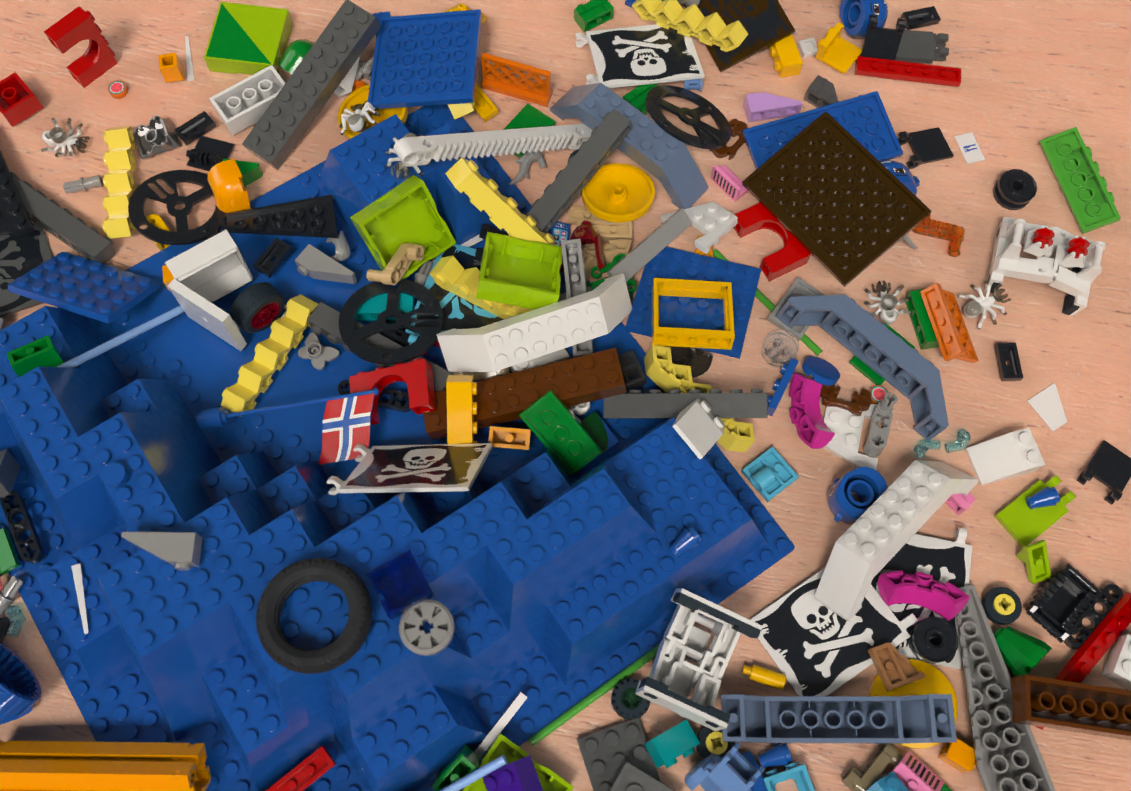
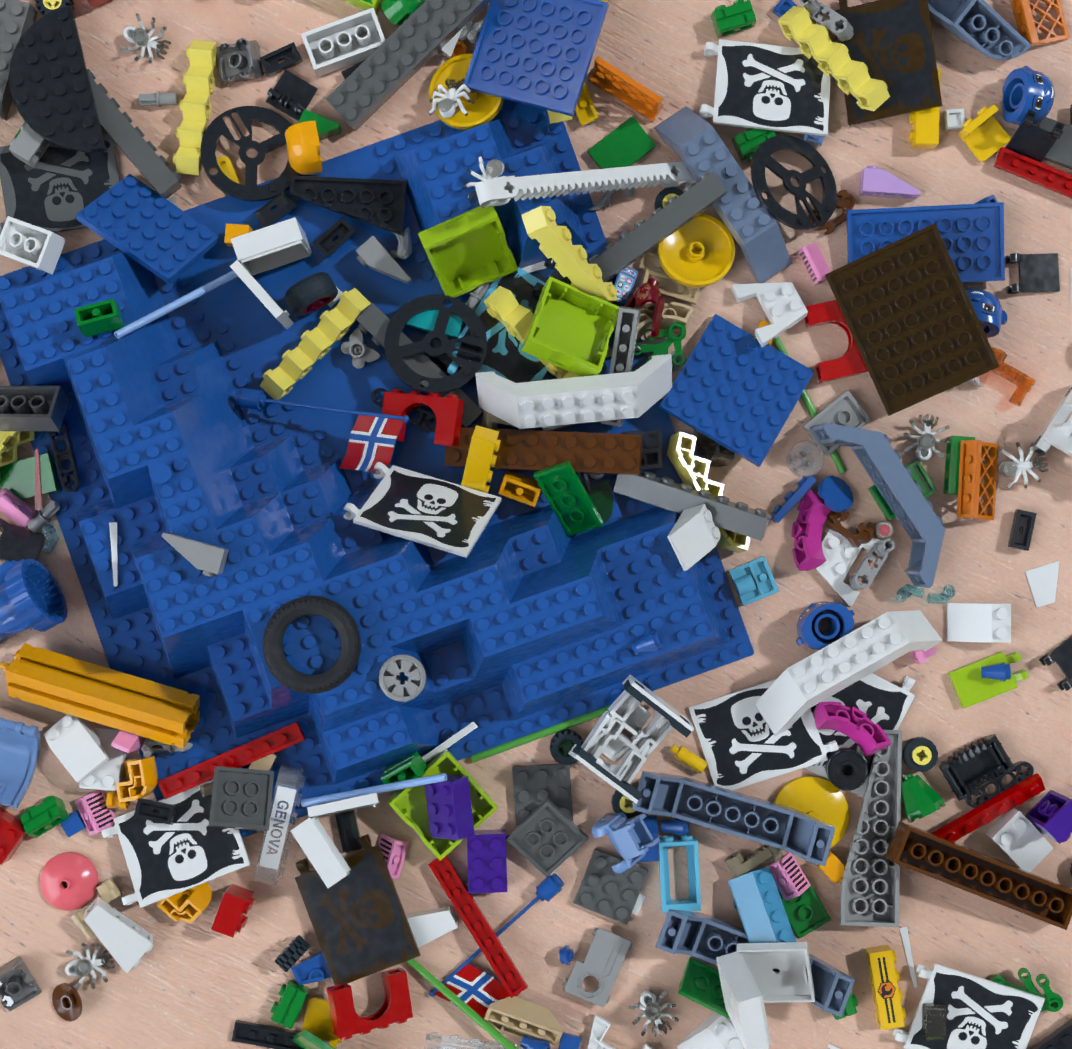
camera: 15 degrees right, 20 degrees up
tan beam [366,243,424,286] -> none
clear blue piece [366,550,434,621] -> none
light grey tile [607,208,692,282] -> none
teal brick [644,719,700,769] -> none
yellow window [652,278,735,350] -> none
flat silver slope [804,75,839,108] -> none
medium nougat wing [868,642,926,692] -> none
lime slope [1016,540,1051,584] -> none

